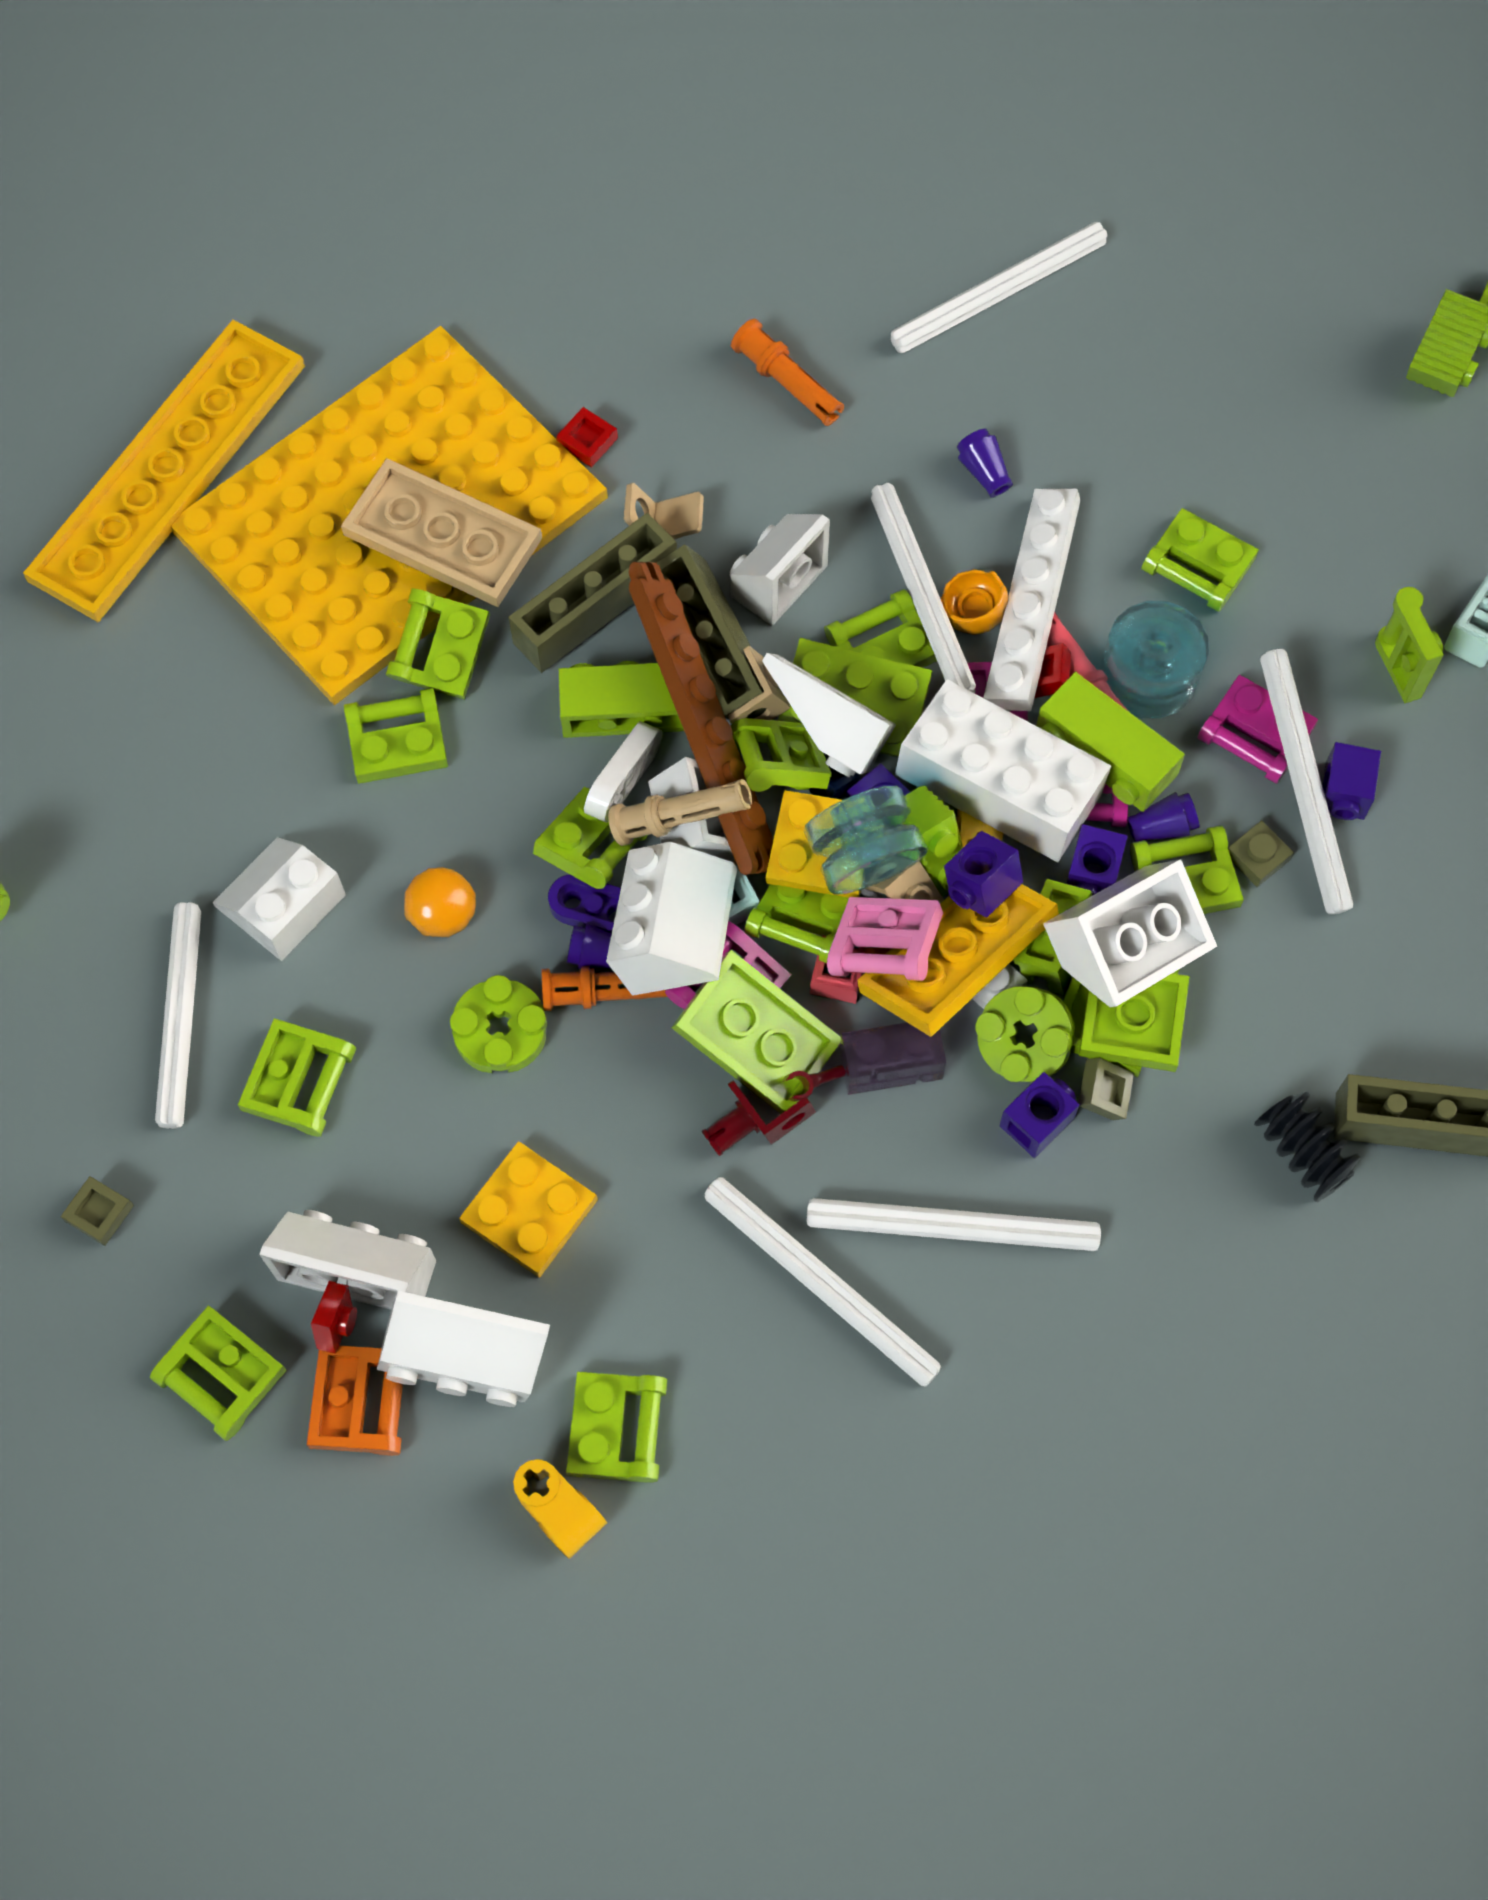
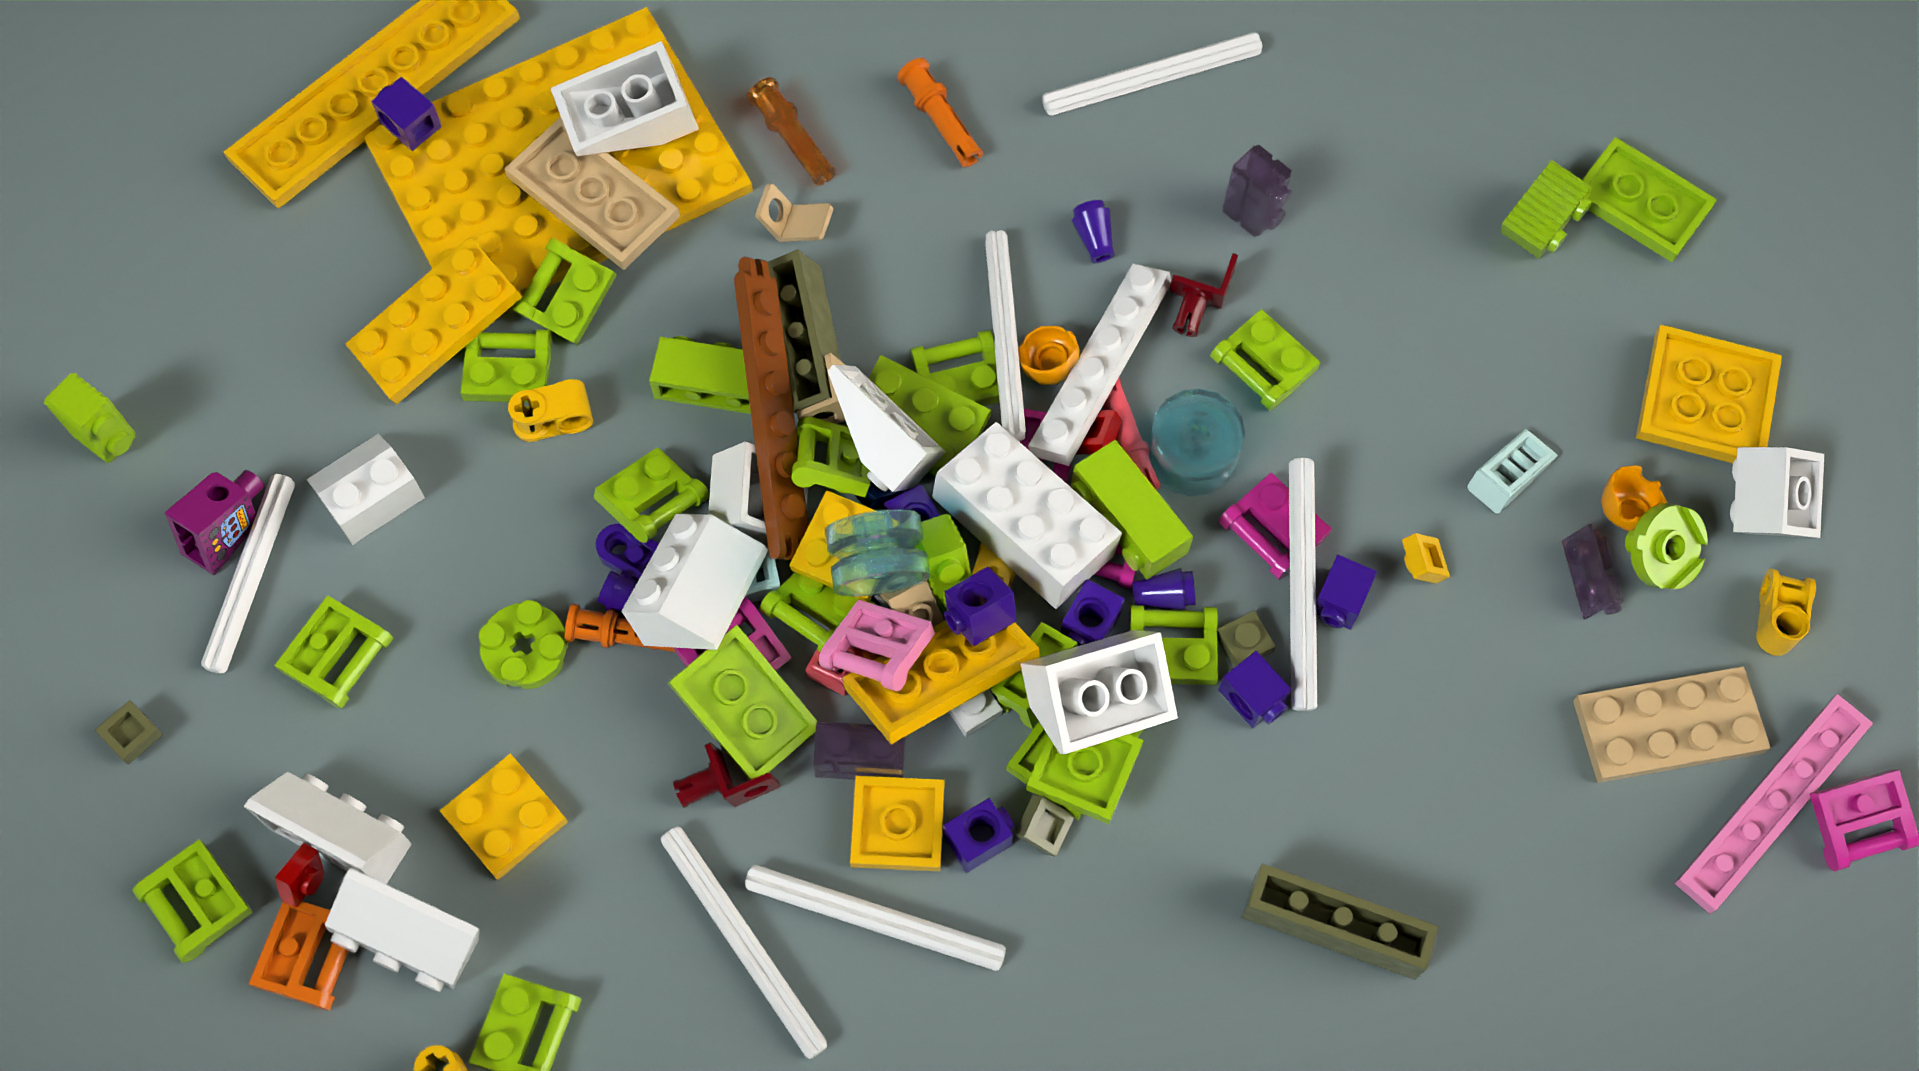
camera: 10 degrees right, 0 degrees up
light orange hair [404,867,476,938] -> none
olive brick [508,513,677,673] -> none
red plate [556,407,618,468] -> none
white beam [584,721,663,823] -> none
tan pin [608,779,752,846] -> none
white slope [729,514,830,626] -> none
dark red hand [782,1065,846,1102] -> none
lime plate [975,986,1075,1082] -> none
black piece [1254,1092,1360,1202] -> none
lime plate [1375,587,1444,704] -> none
none -> magenta torso [165,470,264,575]
none -> yellow plate [345,236,523,405]
none -> dark purple brick [371,76,442,151]
none -> yellow piece [508,379,594,442]
none -> white slope [550,41,699,156]
none -> clear orange pin [747,77,836,186]
none -> yellow plate [850,776,944,871]
none -> dark red bracket [1170,253,1238,337]
none -> dark purple brick [1218,651,1292,729]
none -> clear purple brick [1222,145,1292,237]
none -> yellow plate [1402,533,1450,584]

